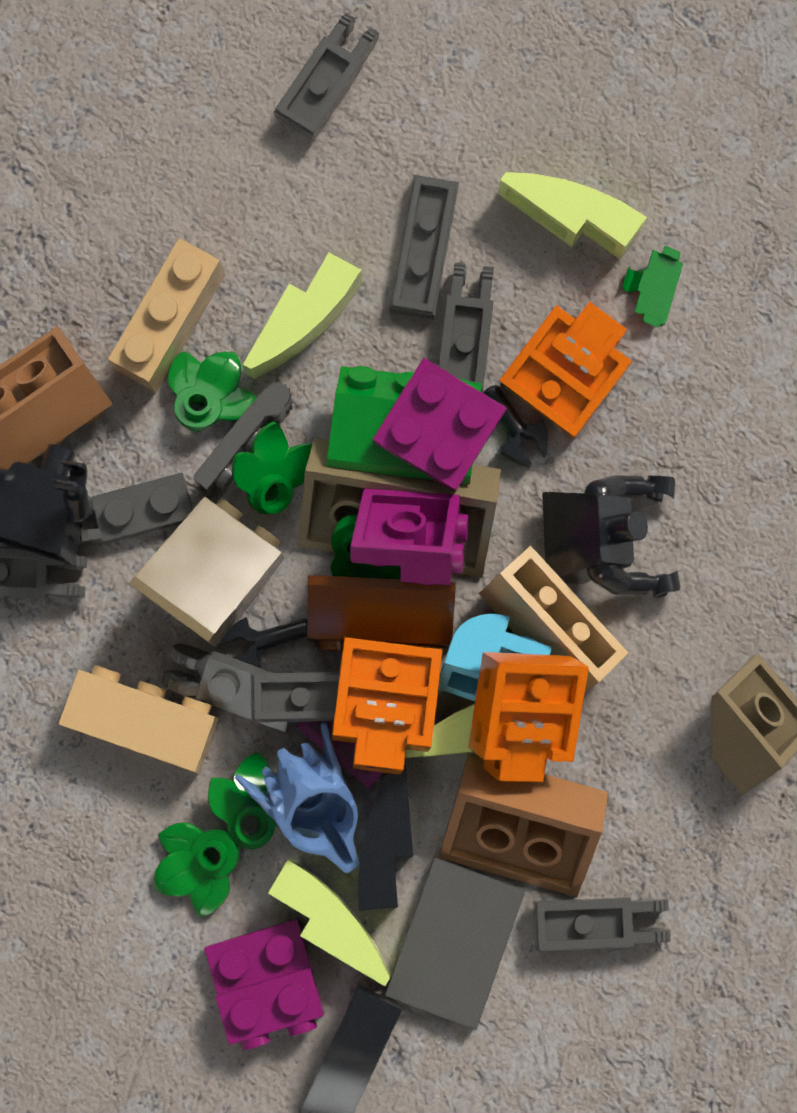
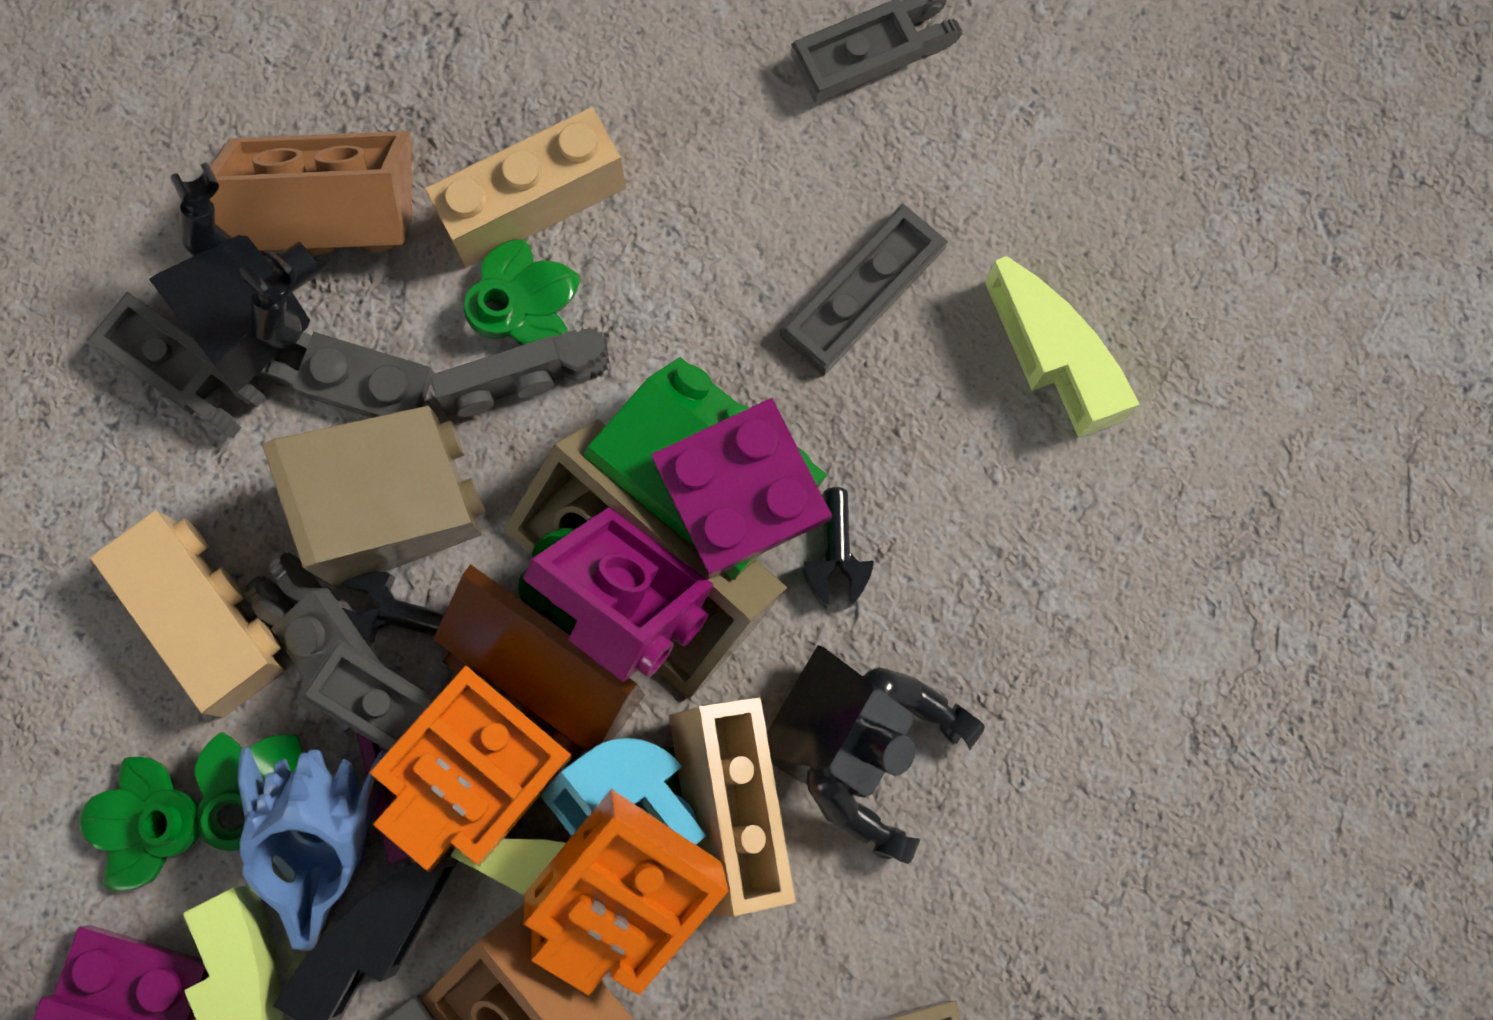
camera: 30 degrees right, 5 degrees down
green plate [232,422,312,514] -> none
yellowish green slope [243,252,362,379] -> none
dark grey hinge [439,263,494,393] -> none
orange piece [499,301,632,440] -> none
green piece [622,246,683,328] -> none

